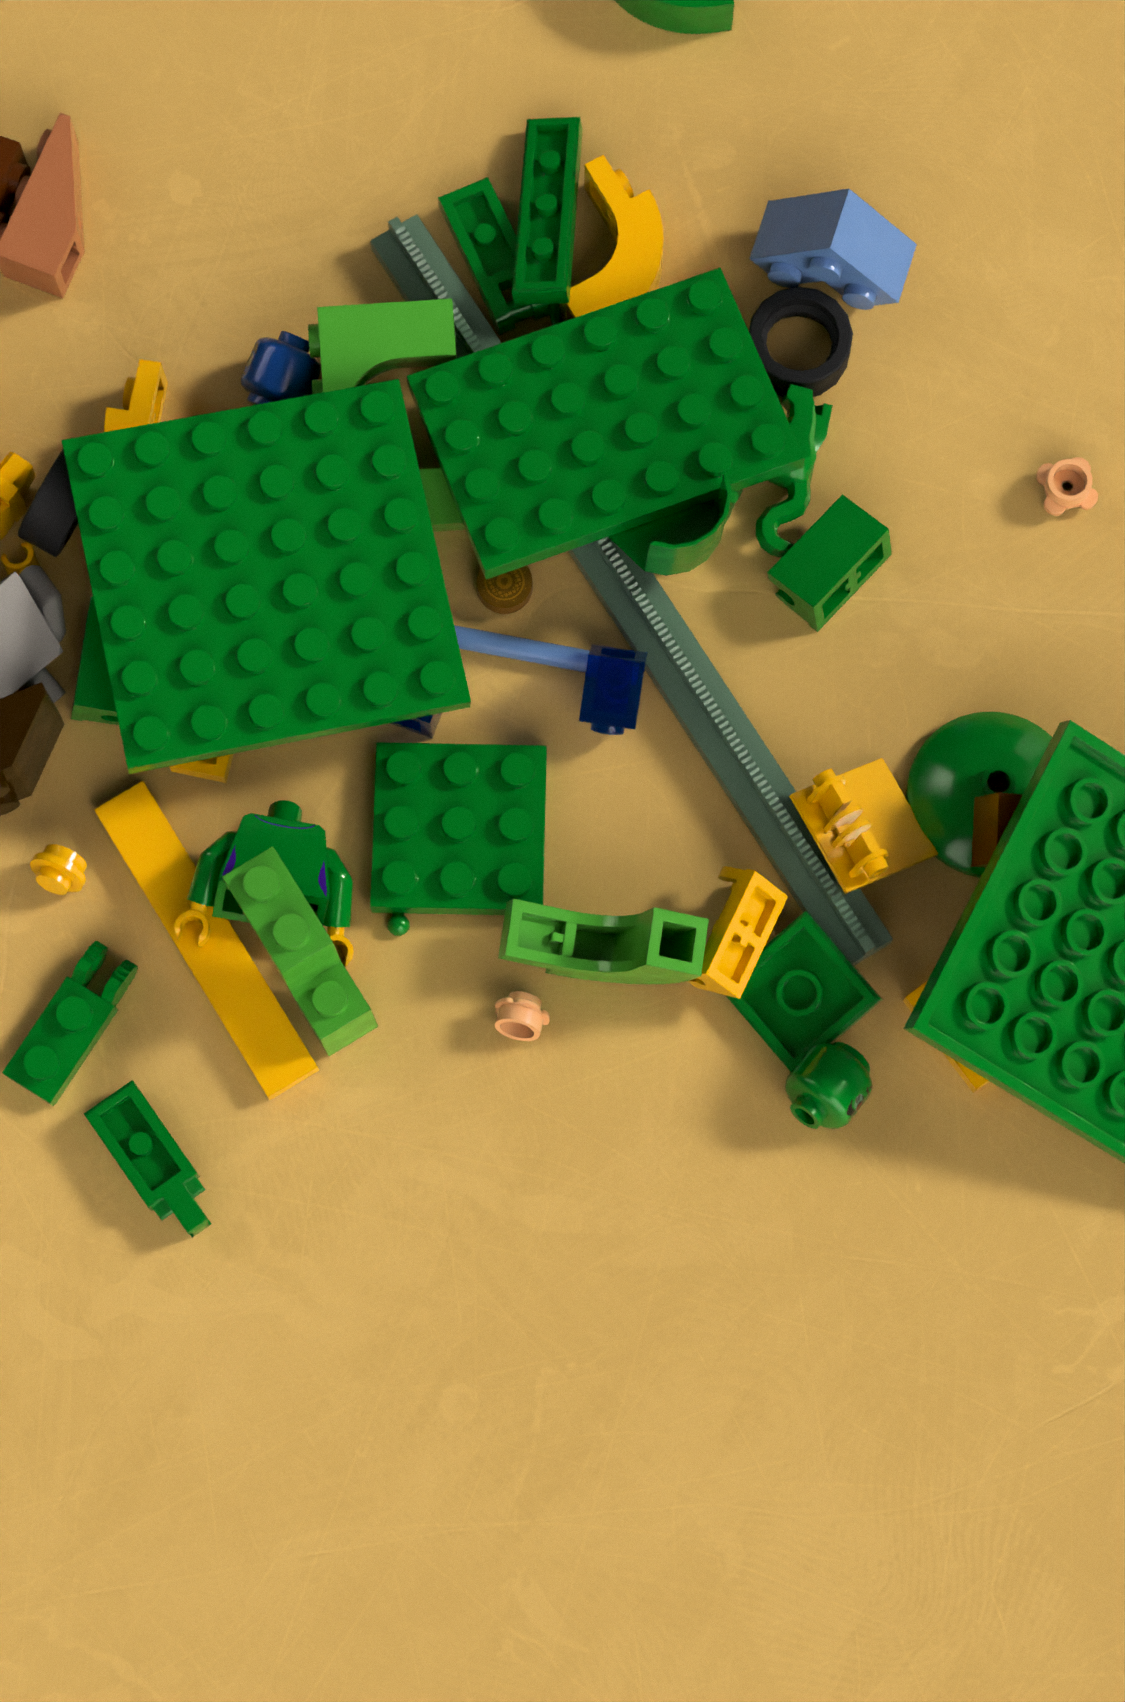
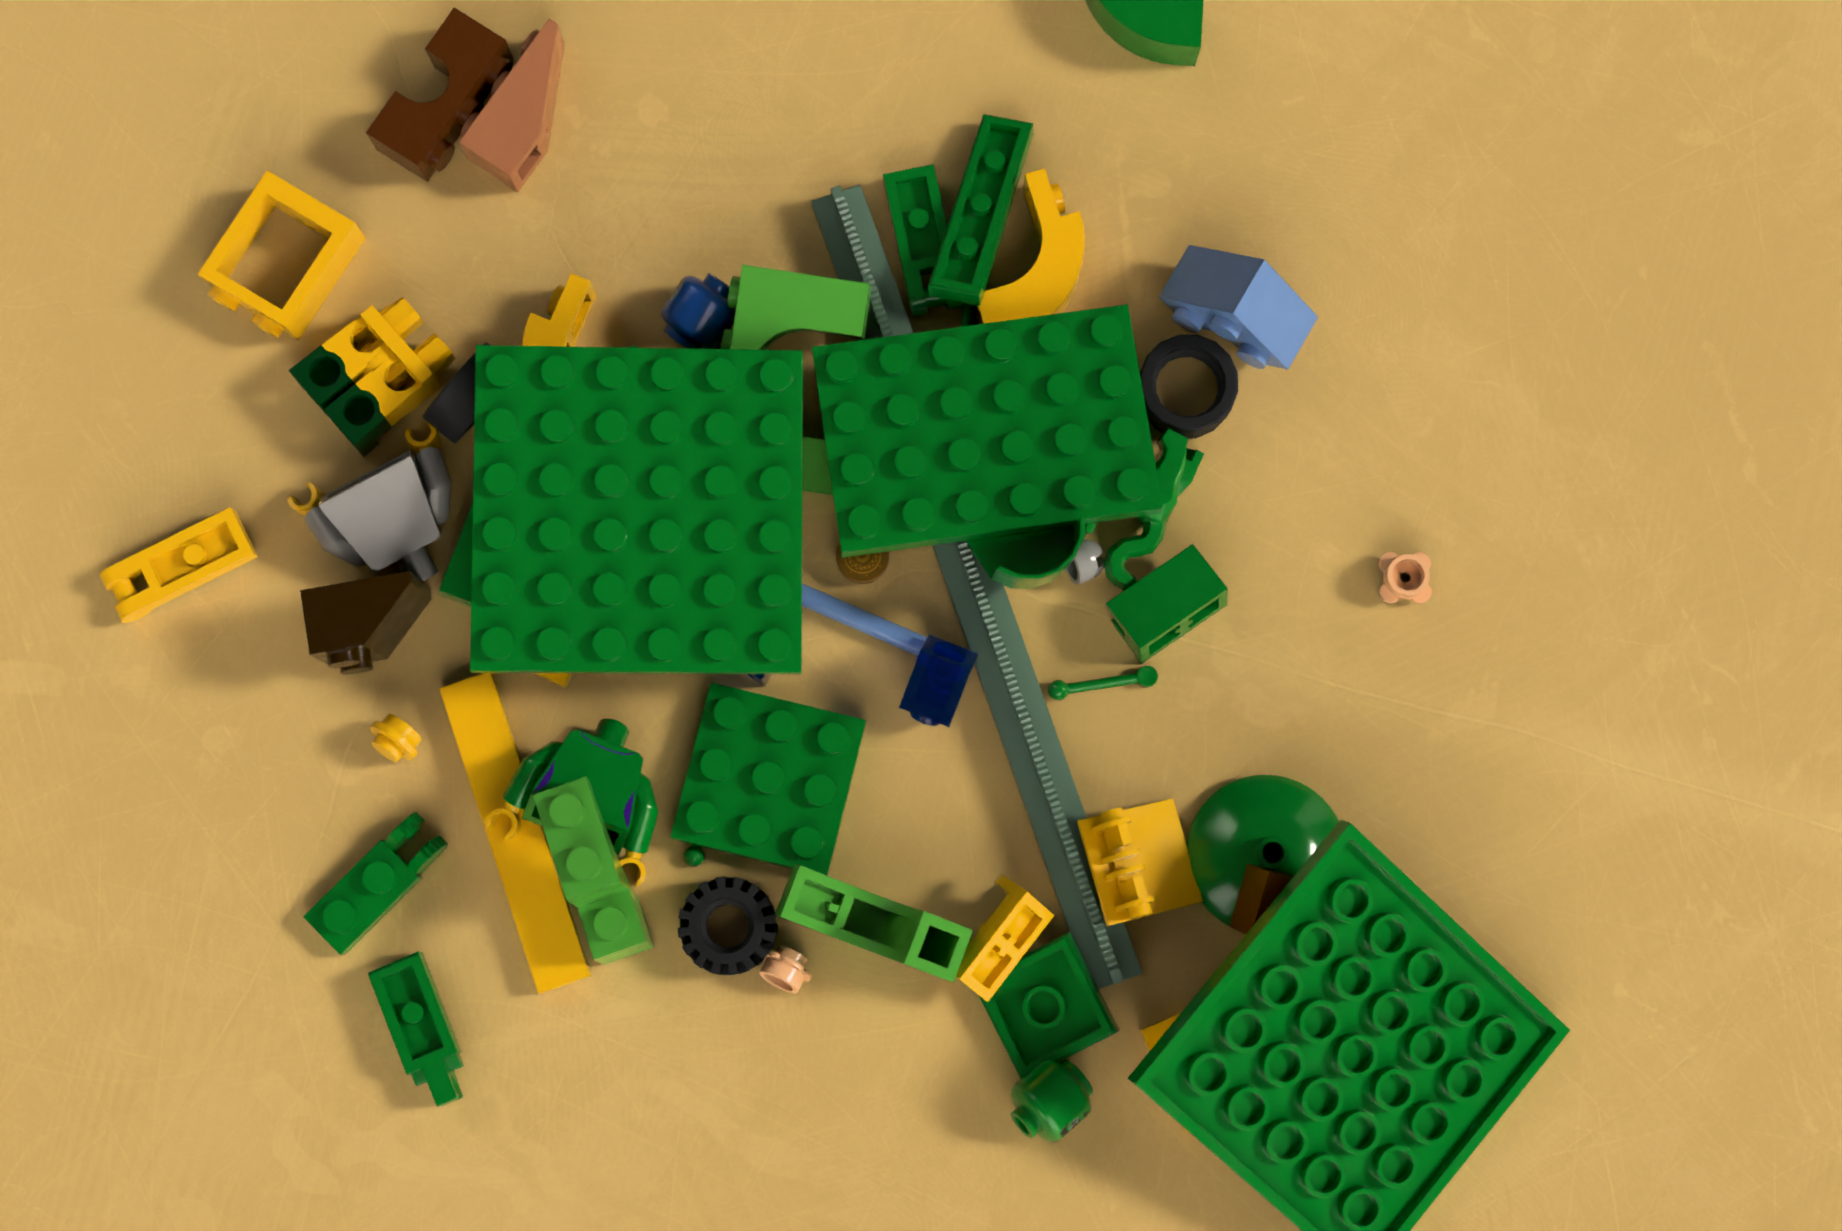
camera: 10 degrees right, 5 degrees up
none -> black tyre [677,876,778,975]
none -> green hinge [1048,666,1158,701]
none -> light grey hinge [1065,539,1105,585]

